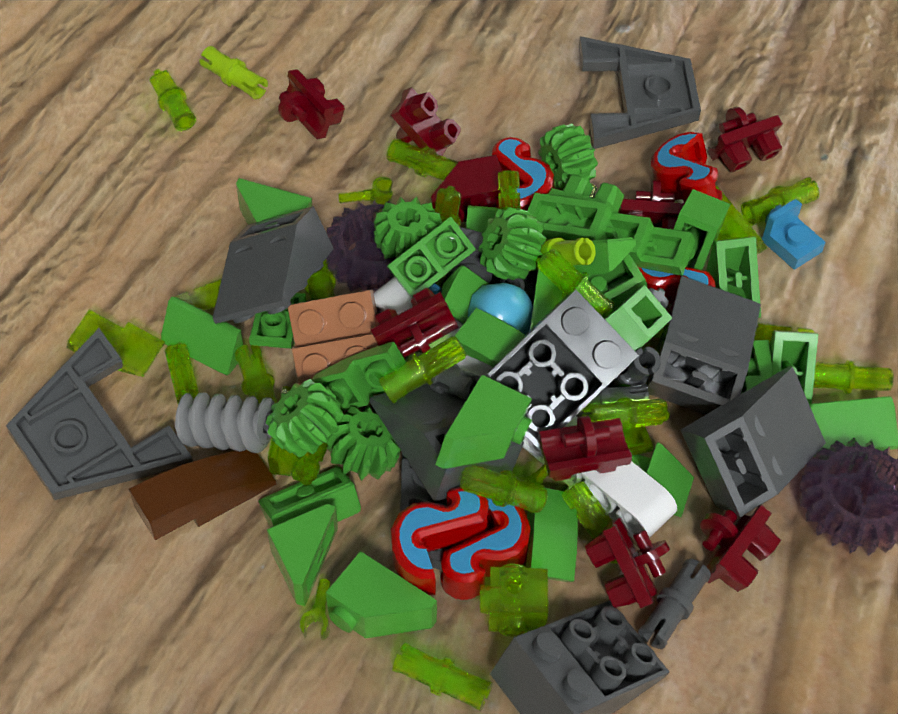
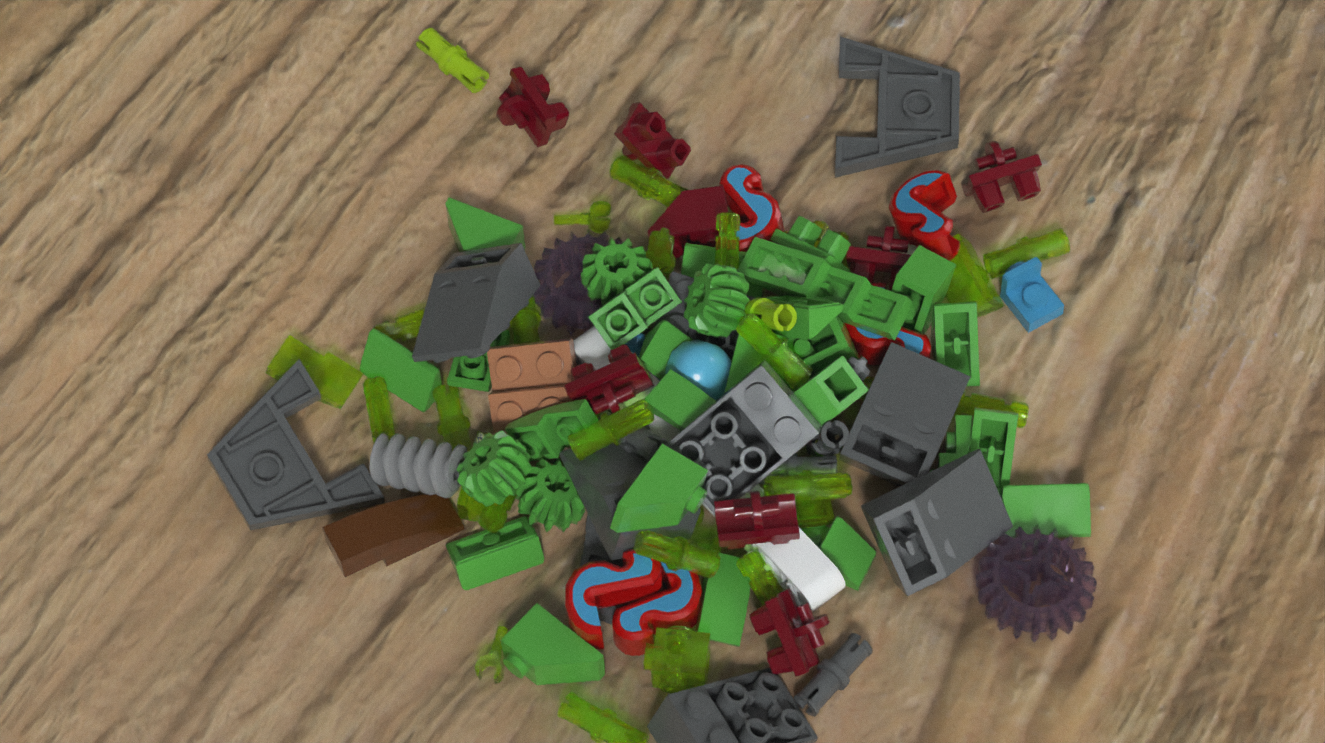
camera: 10 degrees right, 5 degrees up
clear neon green axle [149,69,196,131] -> none
bright green slope [267,504,338,606] -> none
bright green gear [538,123,598,190] -> none
dark red hips [700,505,781,592] -> none
clear neon green axle [813,360,894,394] -> none

